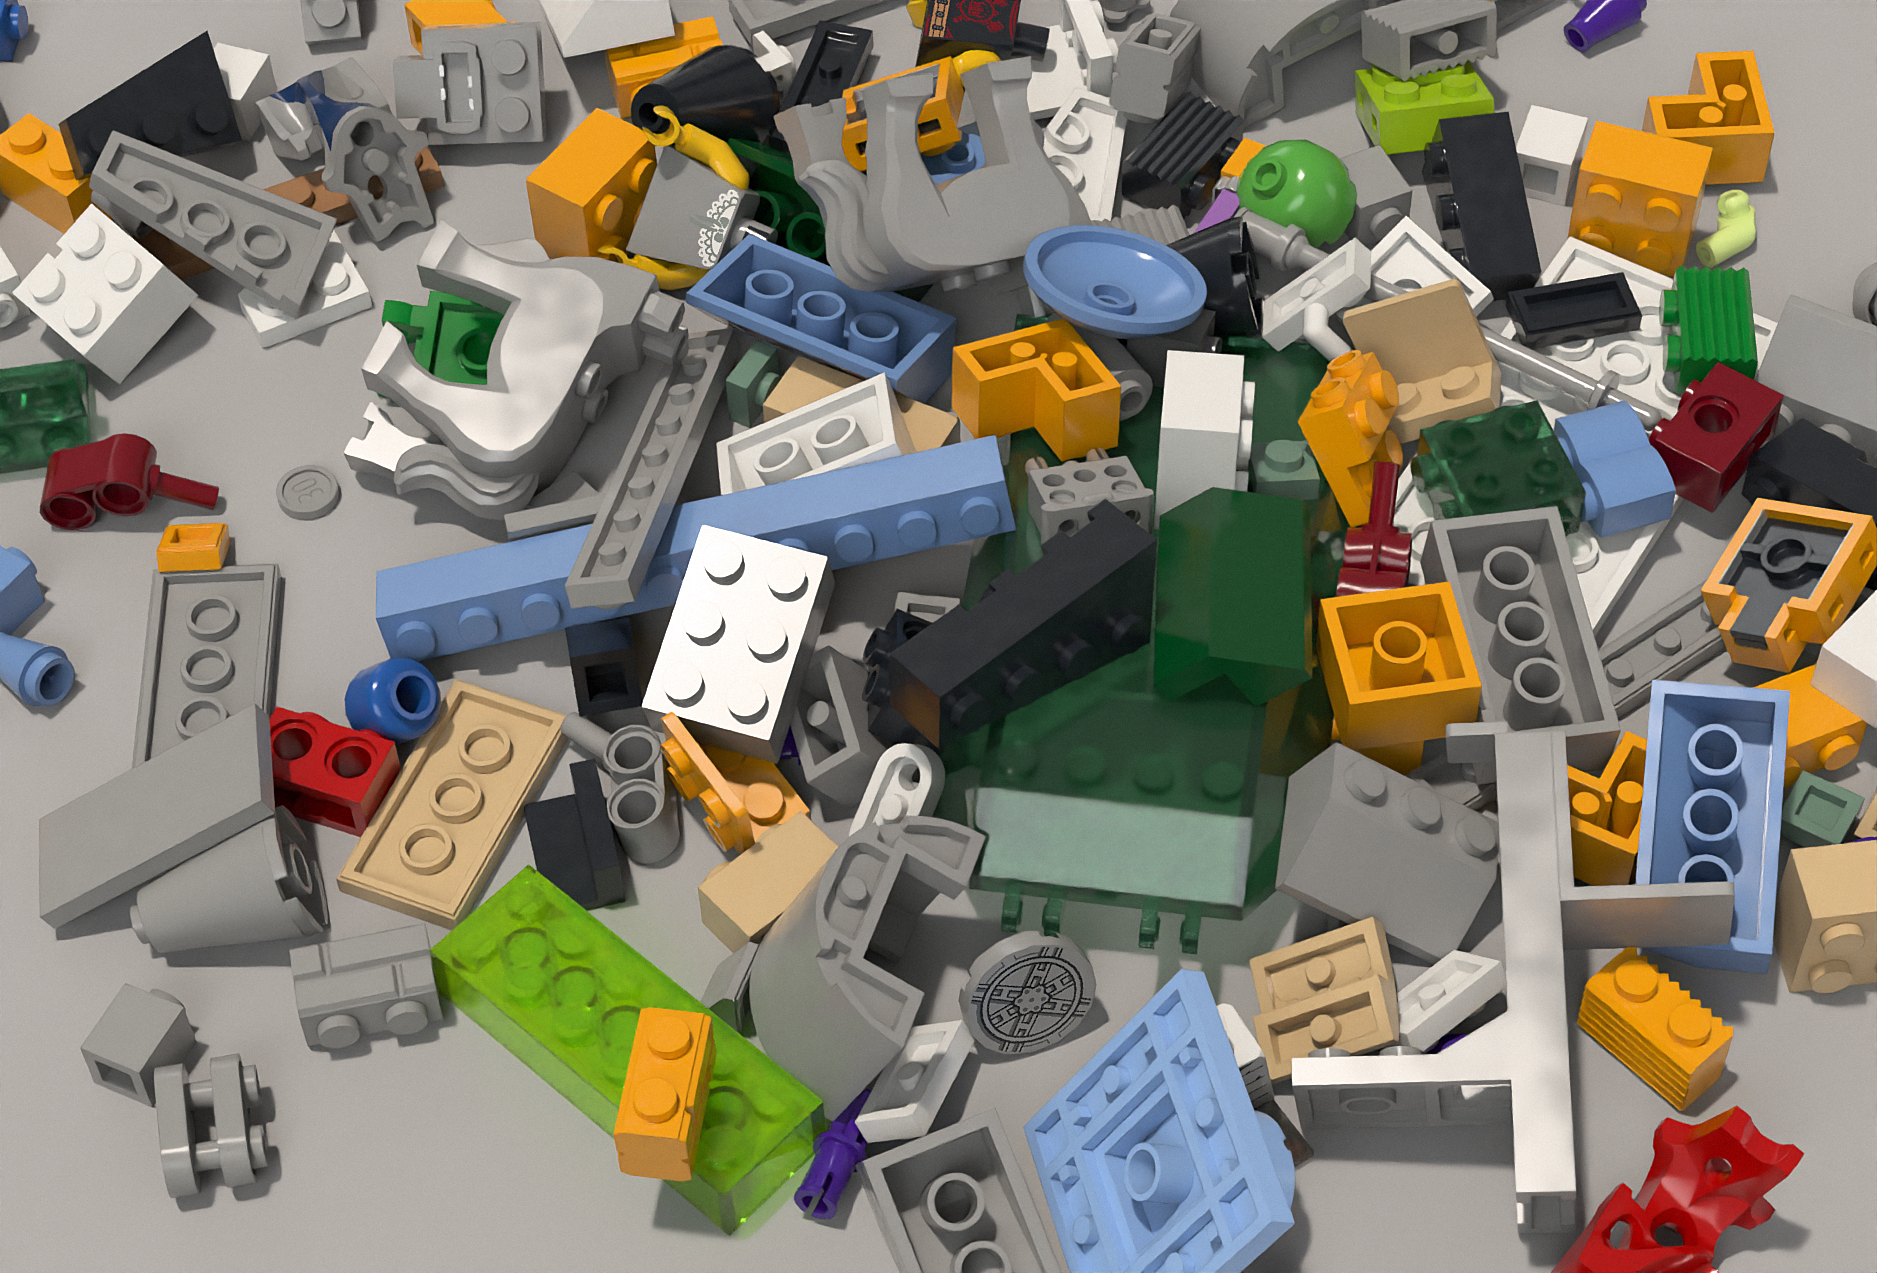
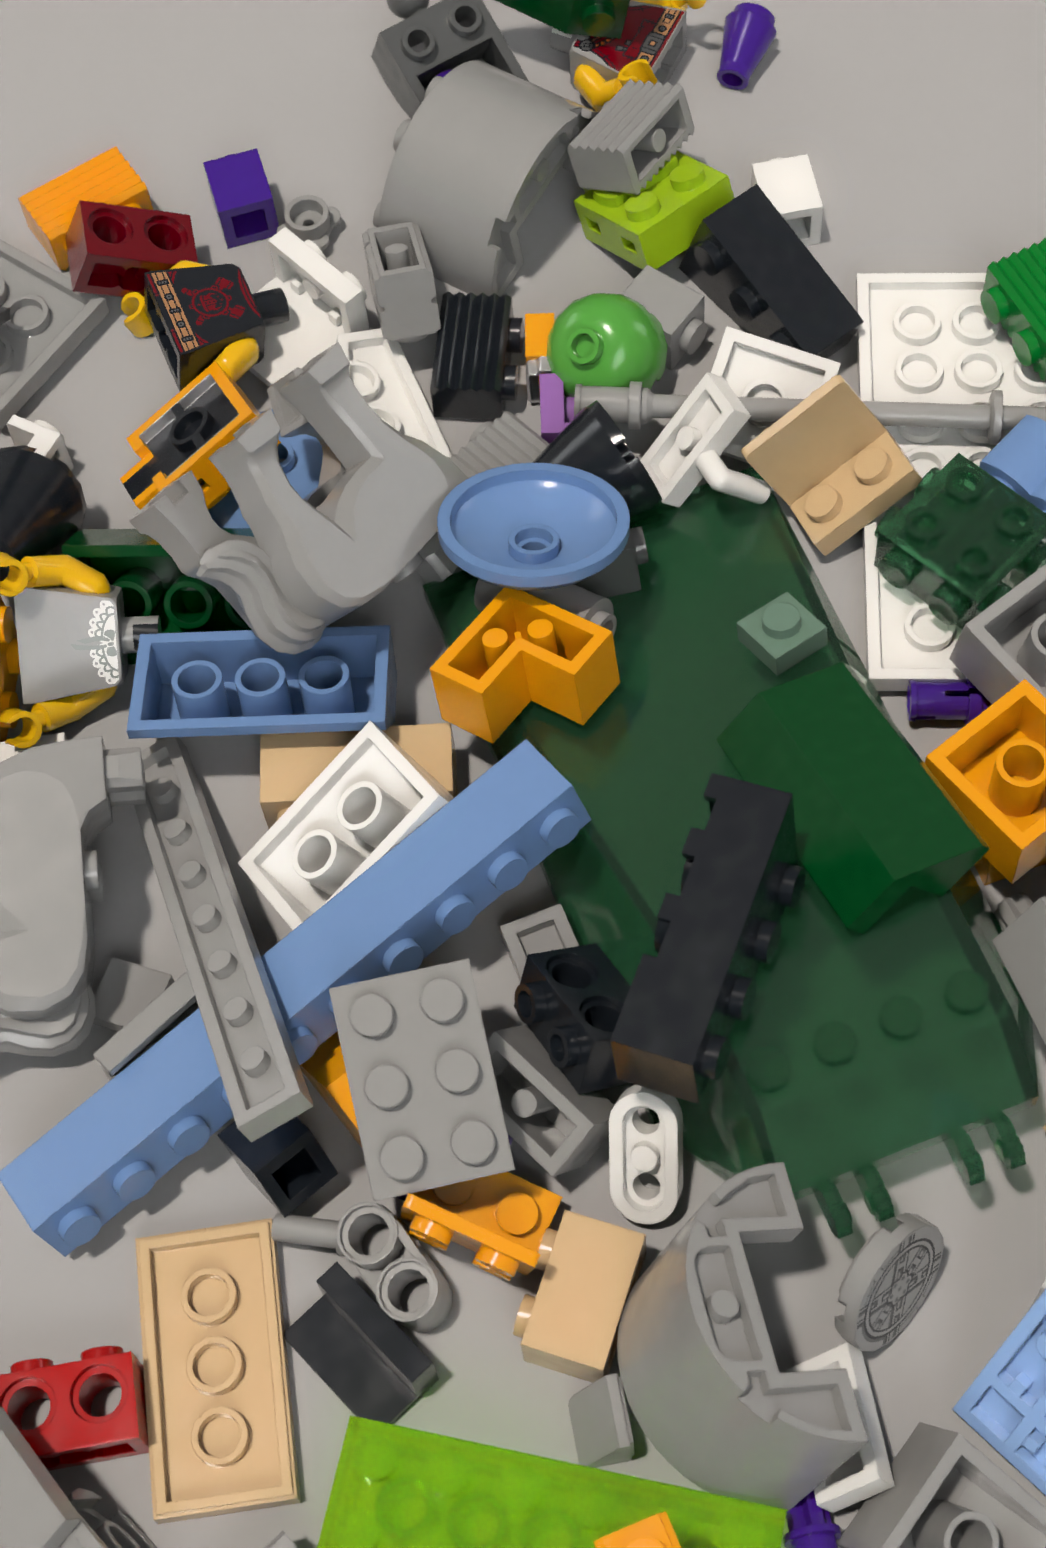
camera: 25 degrees left, 10 degrees up
blue head [344,658,441,745] -> none
sand green plate [725,340,782,428] -> none
black plate [769,20,874,156] -> none
light grey piece [1025,448,1154,545] -> none
white brick [1154,350,1255,529] -> none
light orange plate [1297,350,1403,528] -> none
dark red beam [1336,462,1413,597] -> none
black tile [1506,272,1642,349] -> none
light orange brick [1567,121,1713,277] -> none
light orange brick [1642,50,1775,185] -> none
yellowish green arm [1696,189,1756,268] -> none

